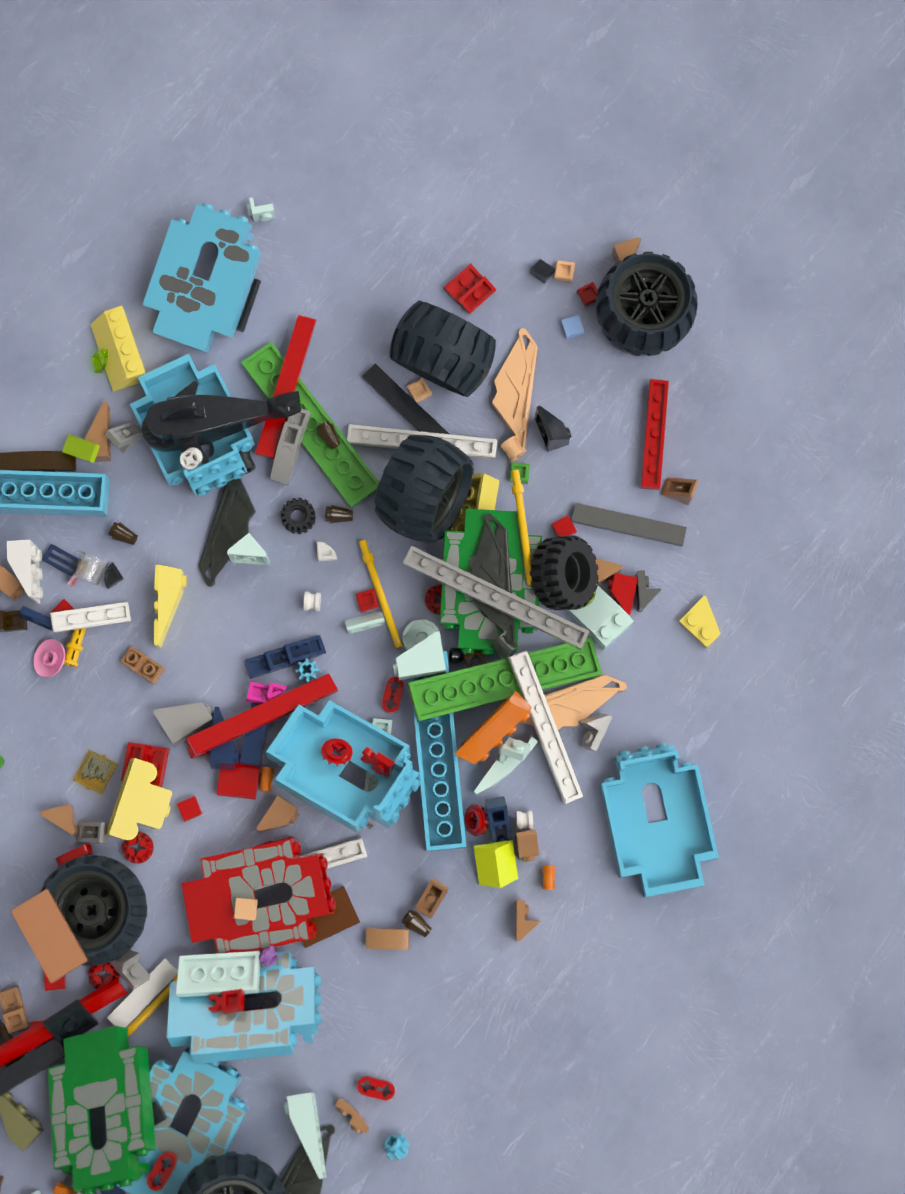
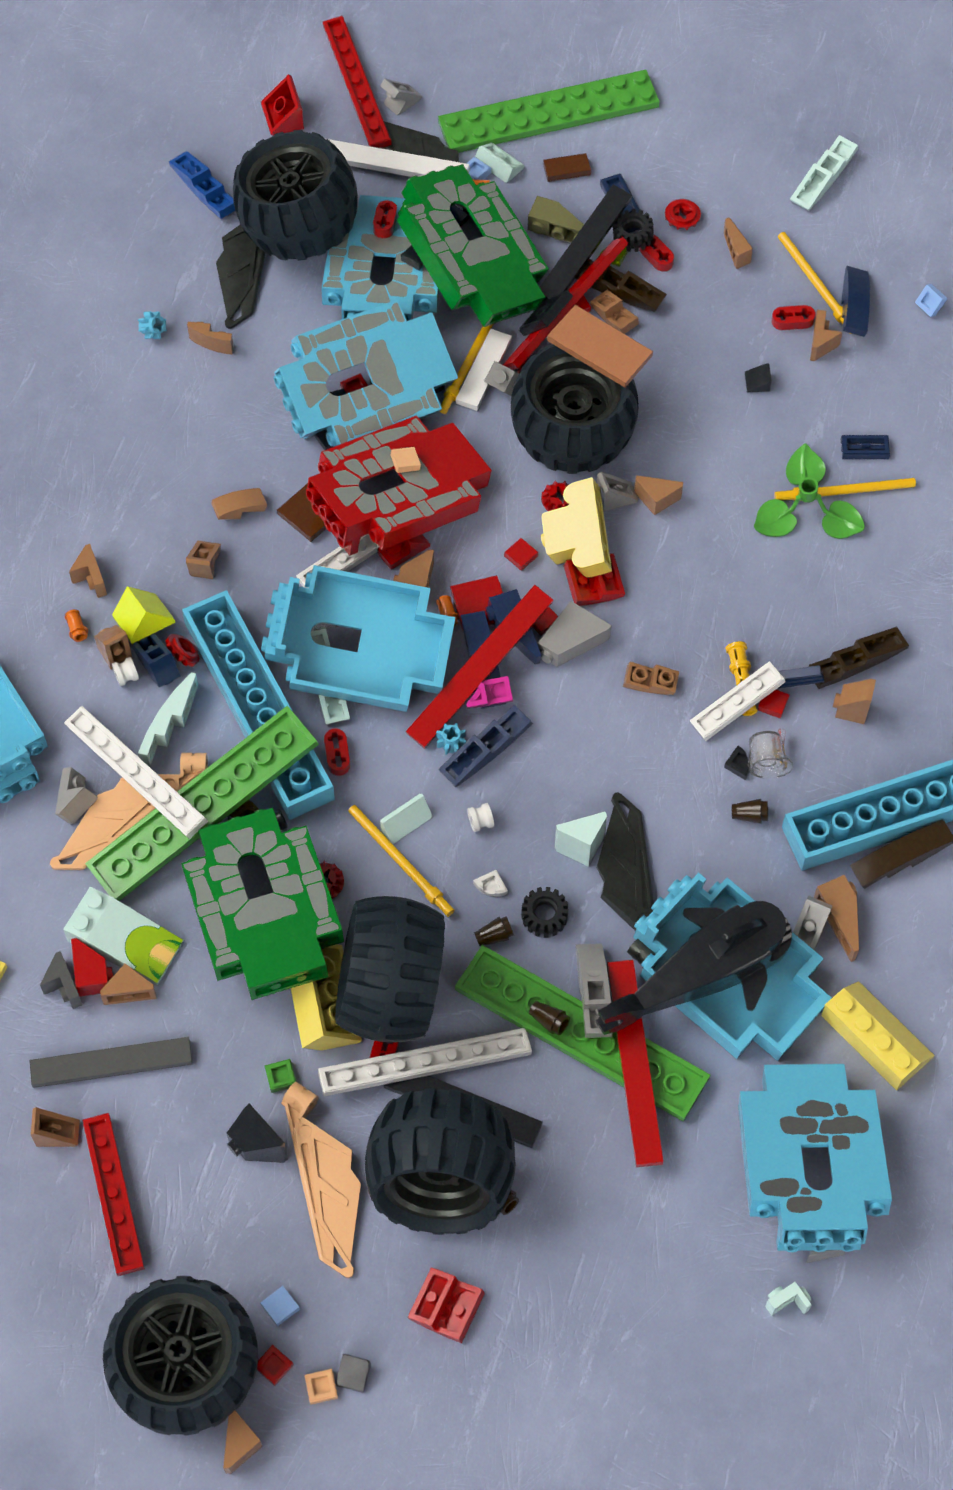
camera: 160 degrees right, 15 degrees down
white slope [7,540,43,604] -> none
bright pink dish [33,639,65,677] -> none
dark blue tile [42,544,85,579] -> none
red beam [55,843,94,867] -> none
lime tile [62,434,100,463] -> none
piece [73,750,118,794] -> none
clear neon green tile [91,349,108,374] -> none
light yellow wedge [154,565,187,648] -> none
light aqua plate [176,951,261,997] -> none
white wheel [180,447,203,469] -> none
red plate [208,989,245,1014] -> none
black bar [237,279,261,332] -> none
medium lavender plate [259,946,279,967] -> none
light aqua slope [284,1092,327,1179] -> none
red gear [321,738,353,766] -> none
red tile [355,588,379,613] -> none
red beam [357,1076,395,1101] -> none
red plate [361,747,395,779] -> none
light aqua slope [393,631,446,680] -> none
dark brown cone [402,910,432,938] -> none
light grey plate [403,546,590,650] -> none
light aqua tile [403,619,441,650] -> none
orange slope [455,691,532,764] -> none
pearl dark grey wing [471,513,518,660] -> none
light aqua bracket [498,737,531,763] -> none
yellow bar [511,470,532,586] -> none
black tyre [530,535,599,610] -> none
red tile [551,515,577,536] -> none

